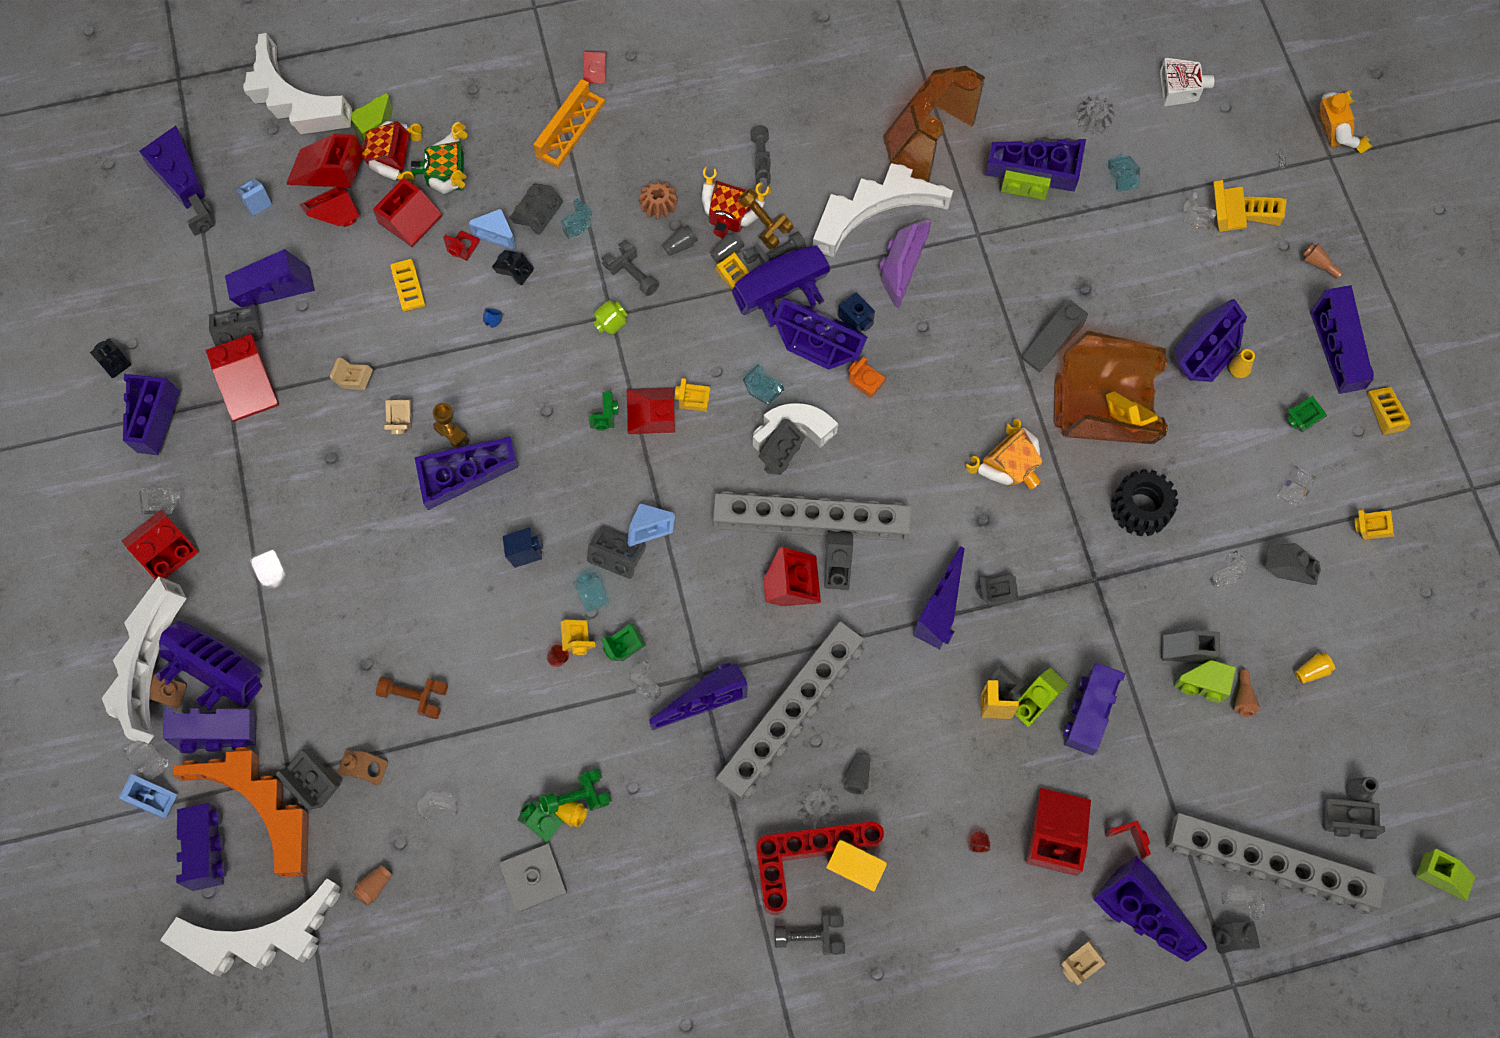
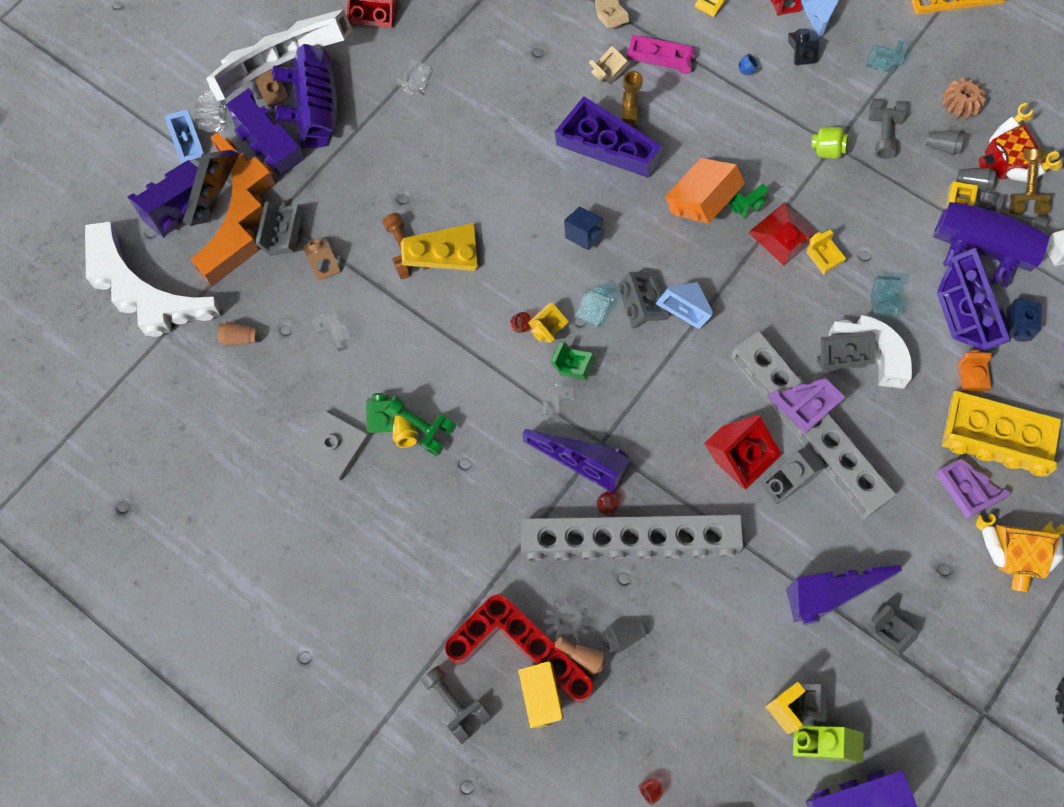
camera: 55 degrees right, 0 degrees up
dark grey bracket [509,183,563,235] -> none
none -> black wing [183,150,239,226]
none -> yellow wing [401,223,478,271]
none -> nougat cone [555,637,605,677]
none -> clear red hinge [596,492,618,515]
none -> dark pink plate [627,35,695,74]
none -> orange brick [665,158,745,224]
none -> medium lavender wing [768,378,845,434]
none -> medium lavender wing [936,459,1011,519]
none -> yellow bracket [941,391,1061,477]

